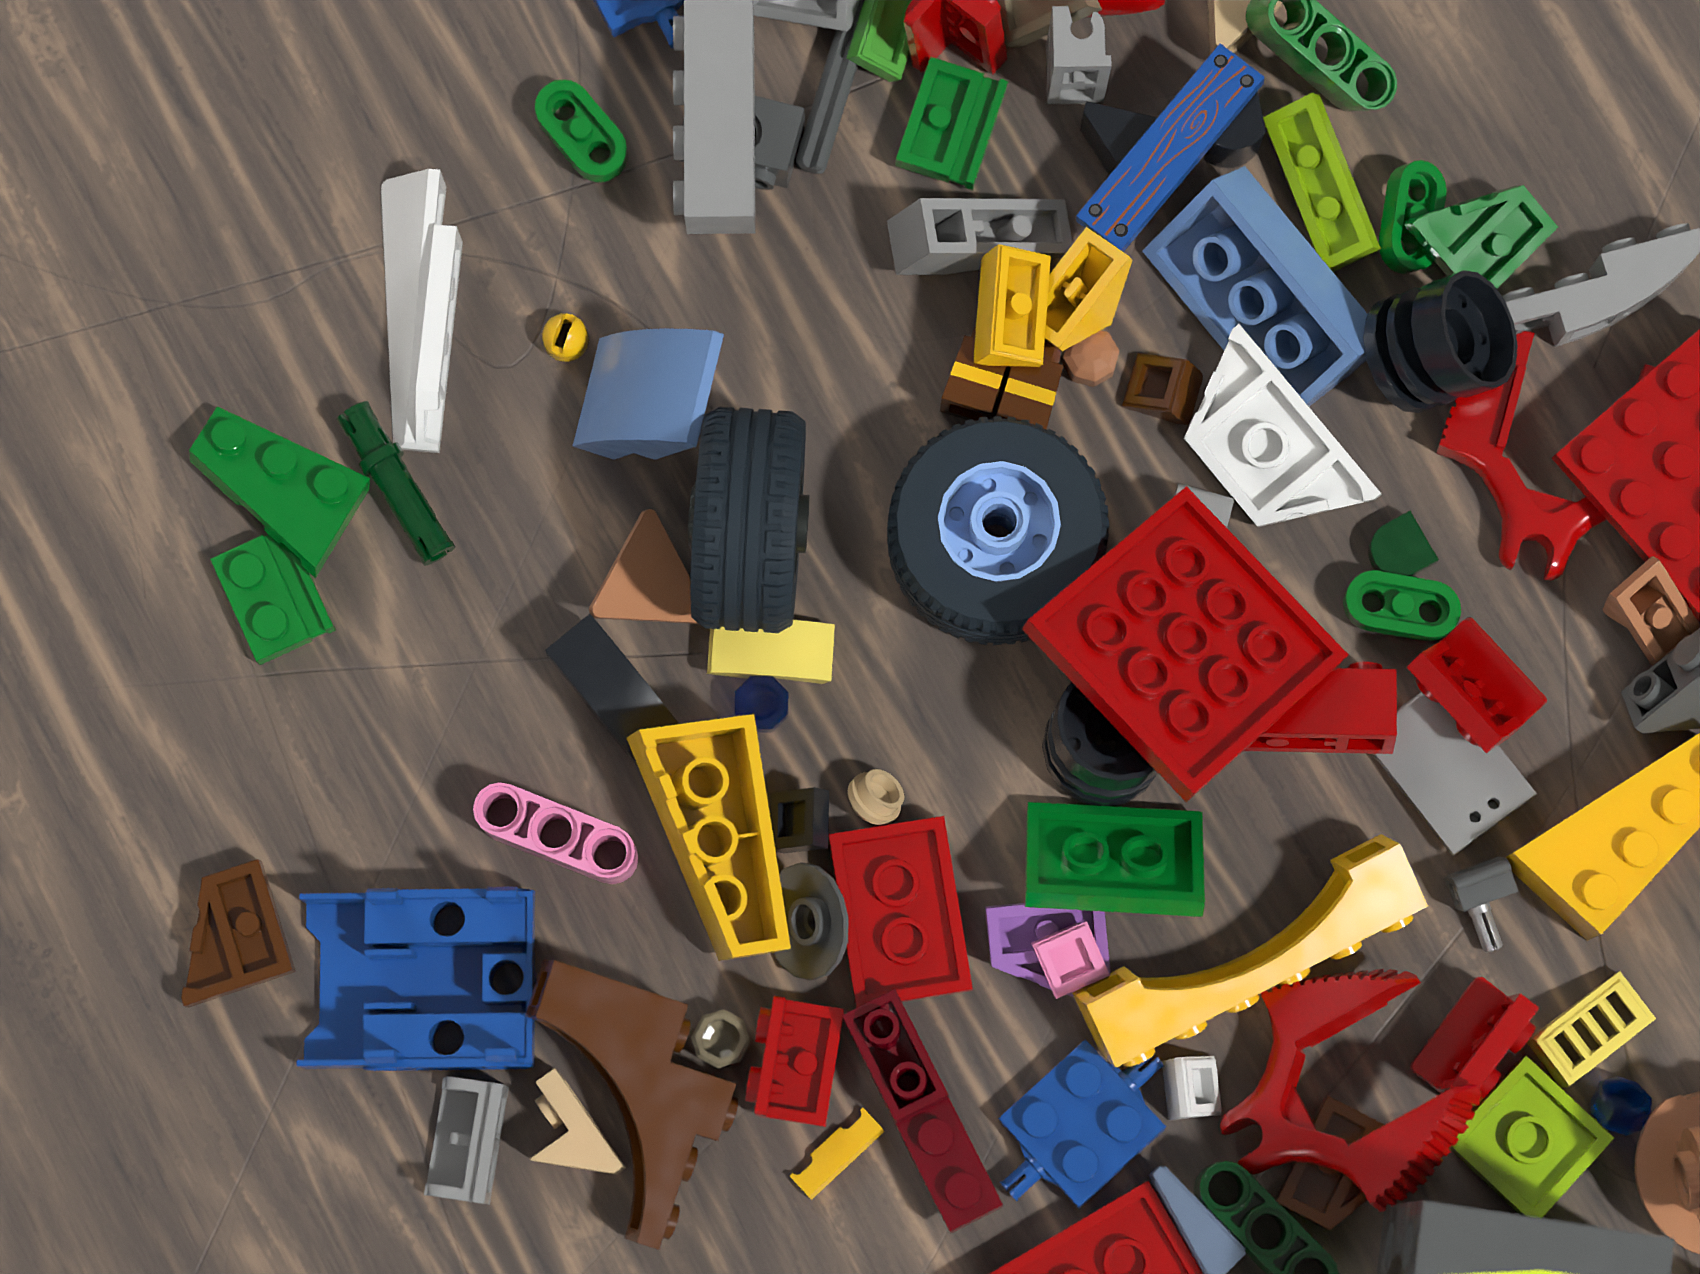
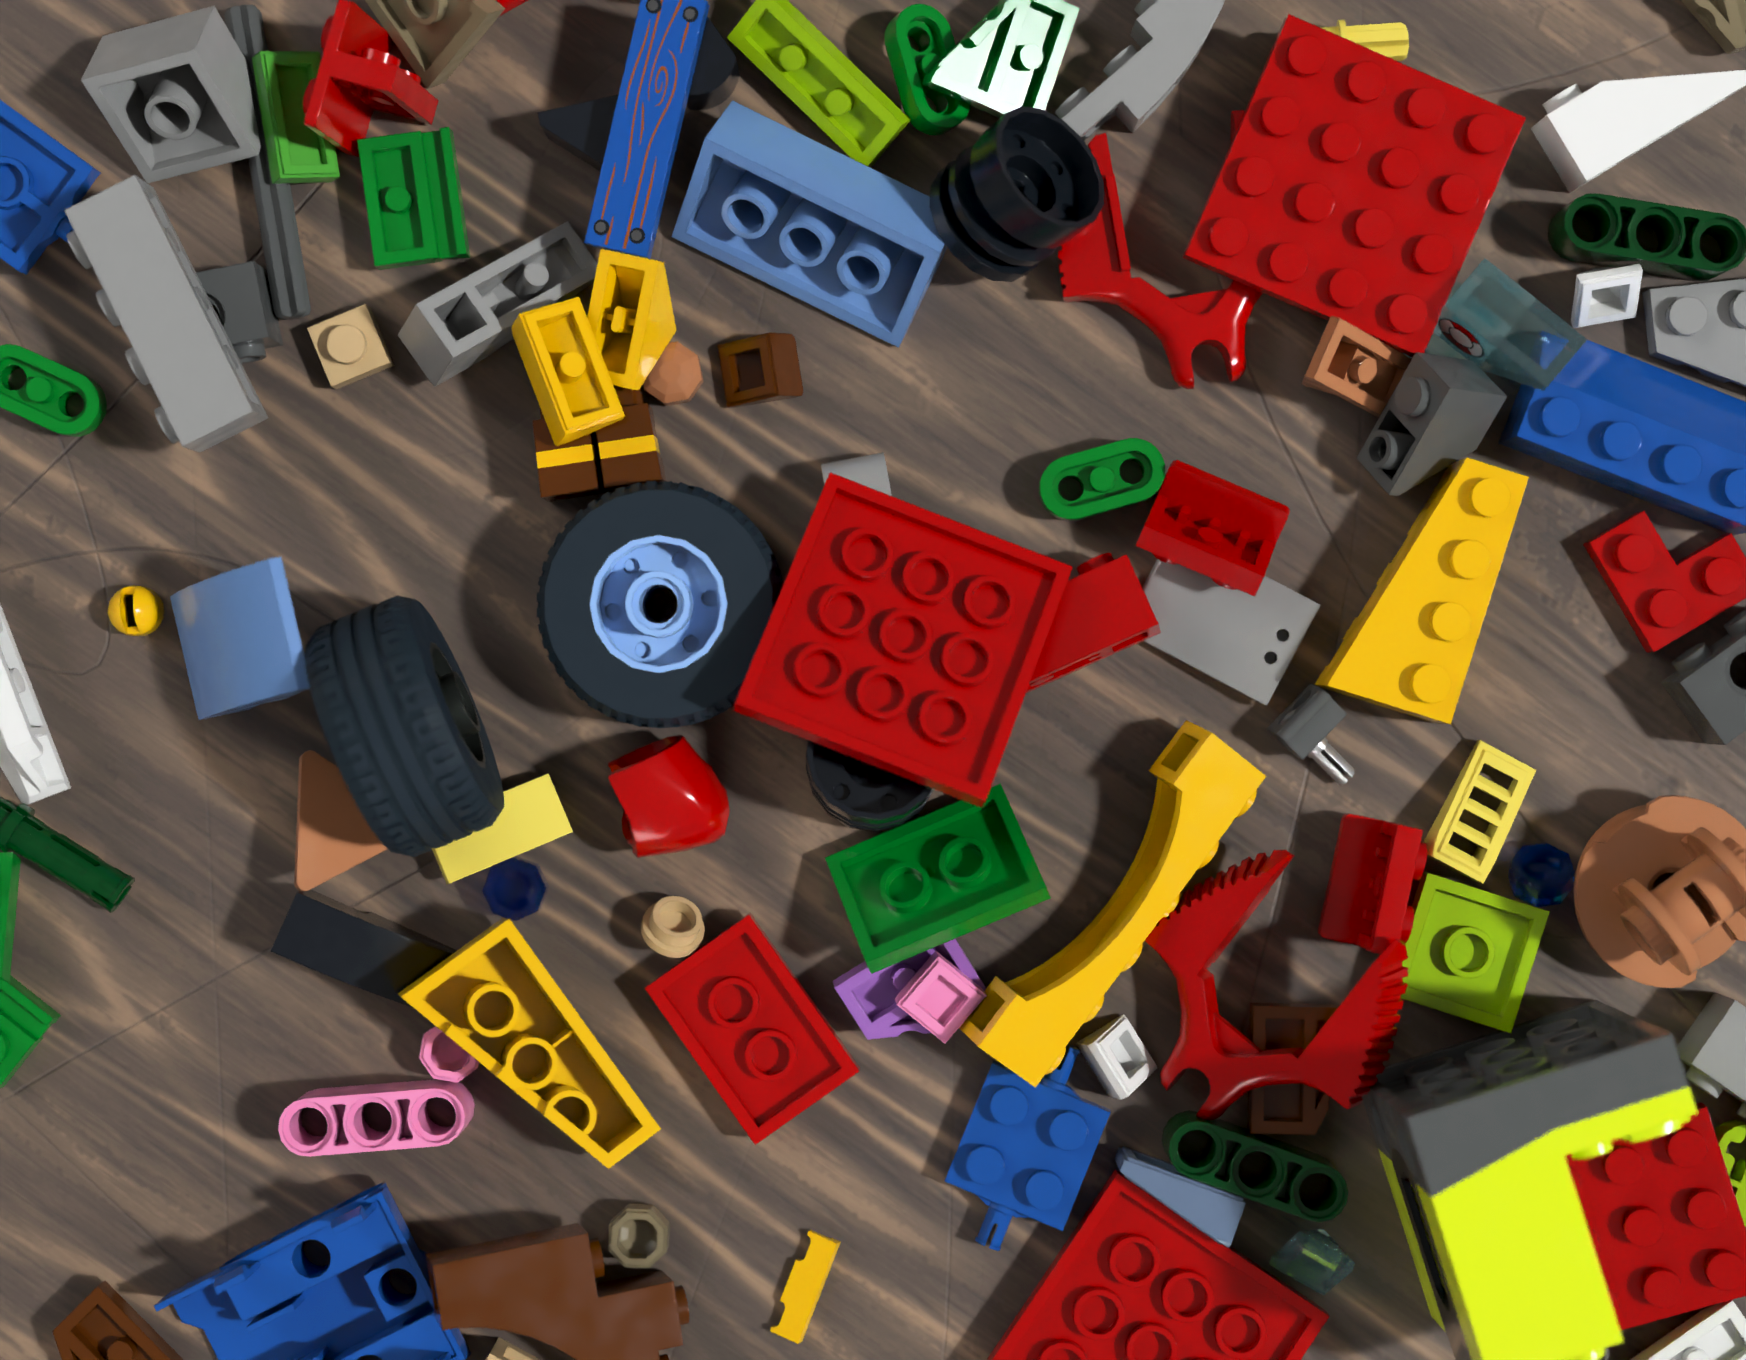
camera: 25 degrees left, 10 degrees up
red bracket [745,996,844,1127] -> none
black plate [769,787,829,854] -> none
dark grey dish [774,862,849,981] -> none
dark red slope [842,989,1003,1234] -> none
light grey hinge [1046,6,1112,104] -> none
white wing [1184,324,1382,527] -> none
dark green tile [1368,511,1439,577] -> none
none -> tan plate [307,304,394,390]
none -> bright pink tile [418,1026,479,1083]
none -> red piece [608,734,730,858]

